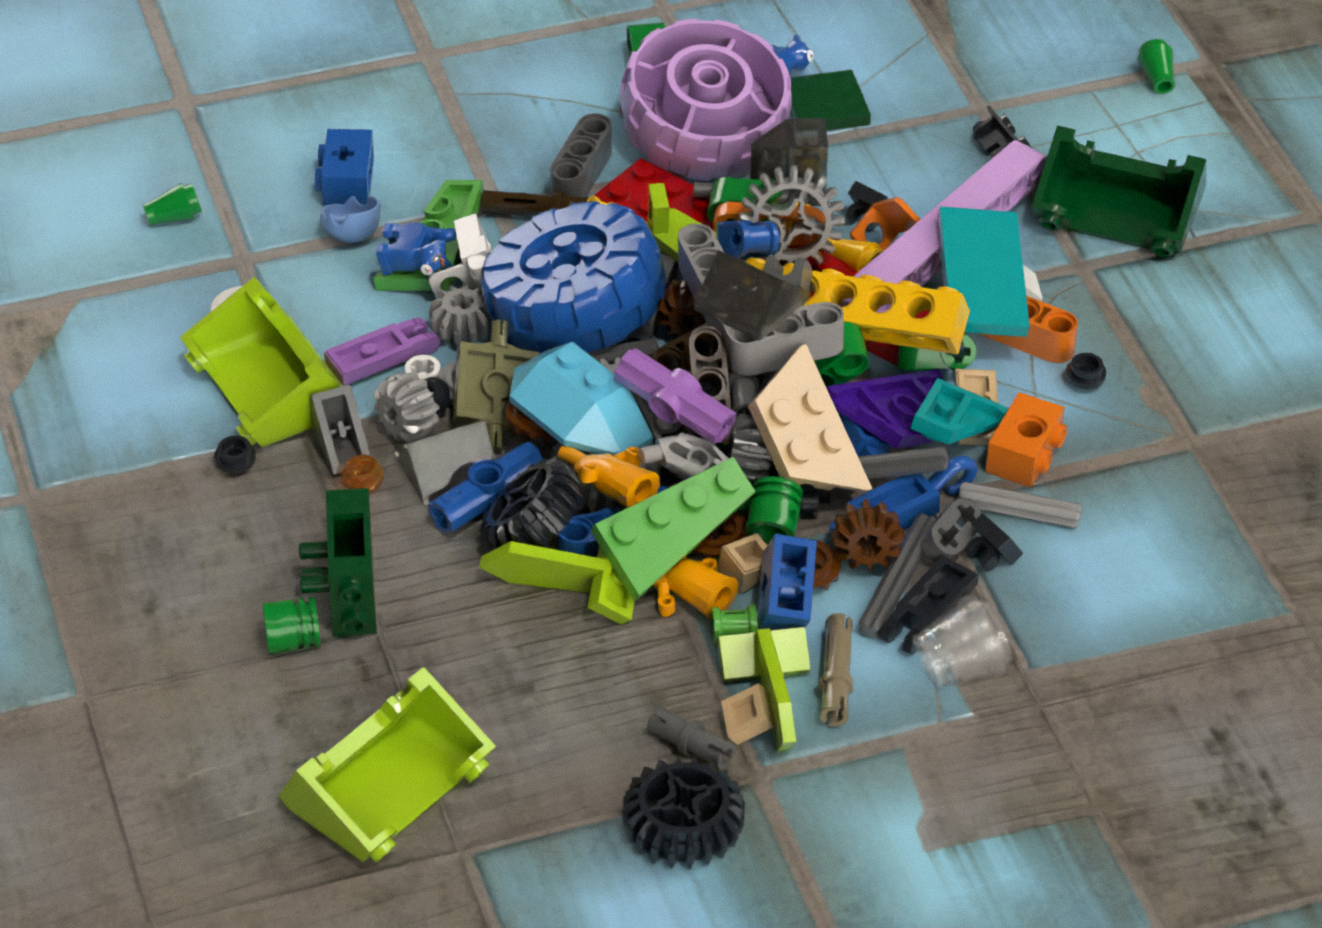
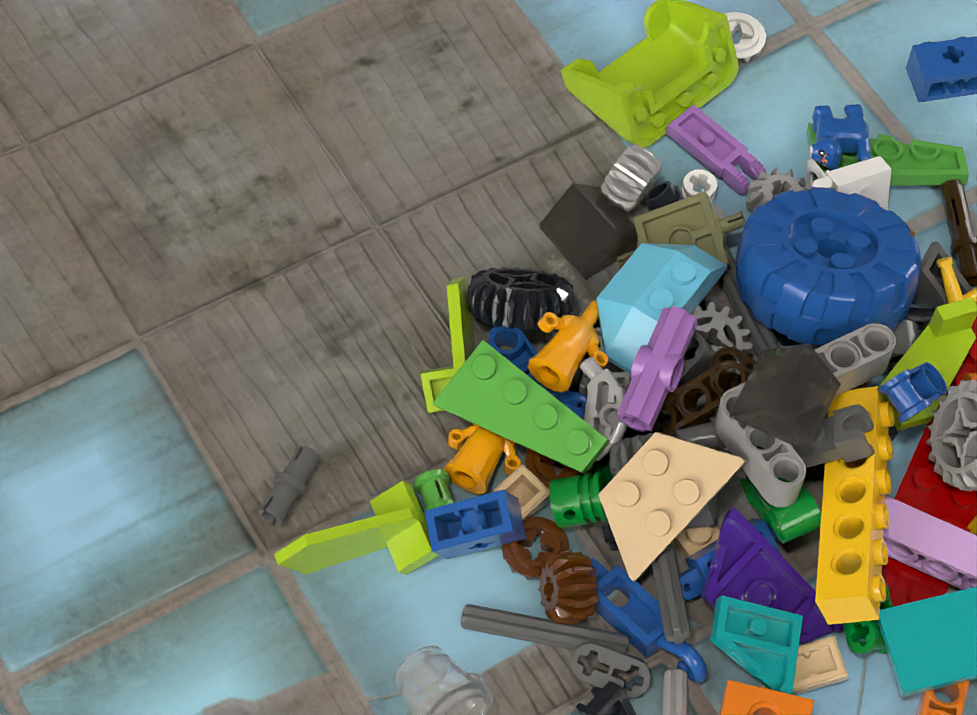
camera: 75 degrees right, 15 degrees up
black plate [214,436,256,473] -> none
green piece [262,596,321,654] -> none
lime windscreen [278,667,496,863] -> none
dark green piece [299,488,377,637] -> none
dark grey slope [310,384,373,475] -> none
medium blue hair [320,196,381,243] -> none
clear orange plate [342,455,384,492] -> none
blue piece [428,441,543,534] -> none
black gear [622,756,745,869] -> none
tan plate [721,683,775,745] -> none
dark tan pin [818,613,853,727] -> none
black hinge [879,556,979,655] -> none

